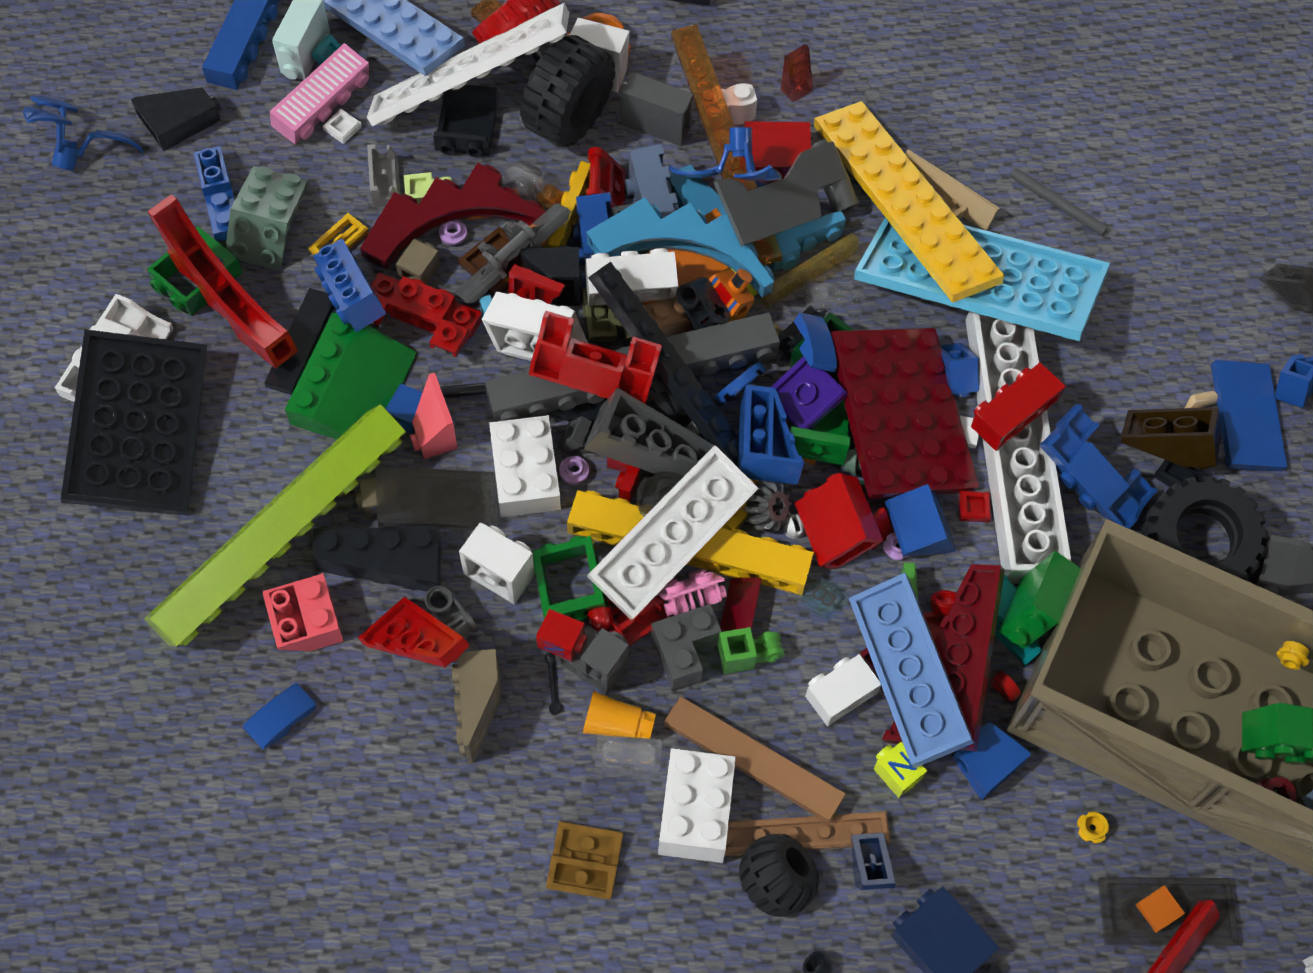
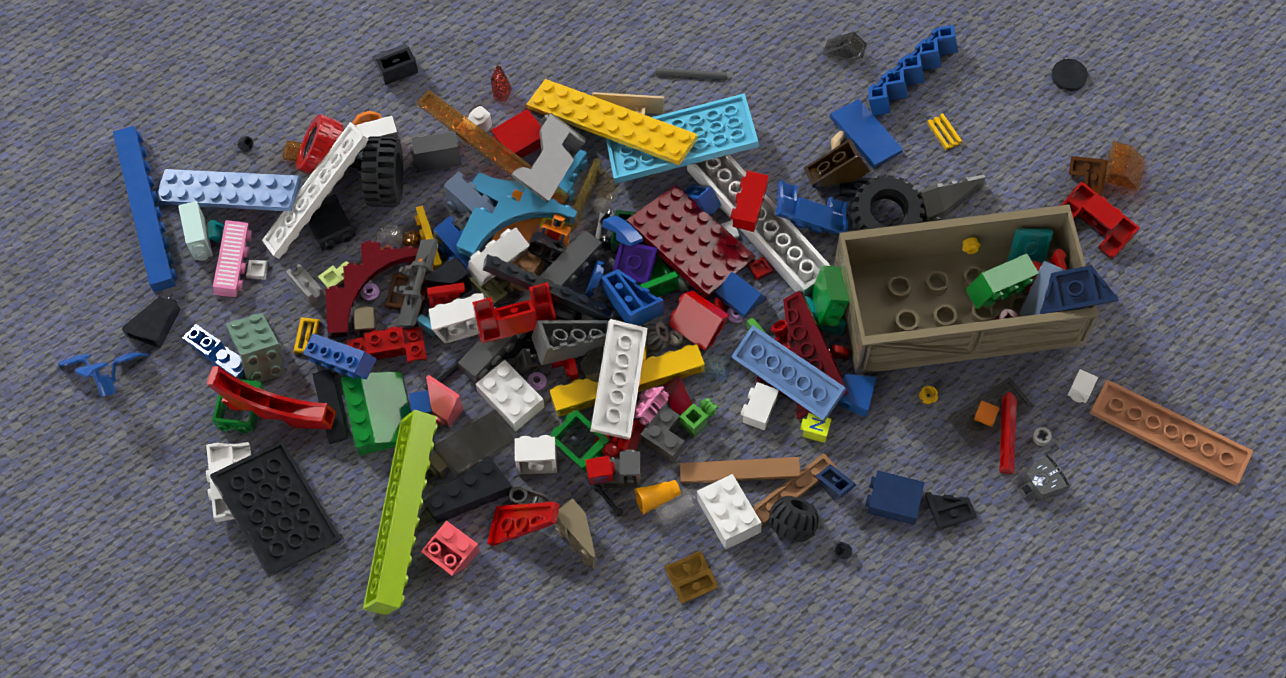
camera: 30 degrees left, 0 degrees up
blue slope [243,682,317,750] -> none
red plate [586,147,626,208] -> none
blue plant [669,127,782,191] -> none

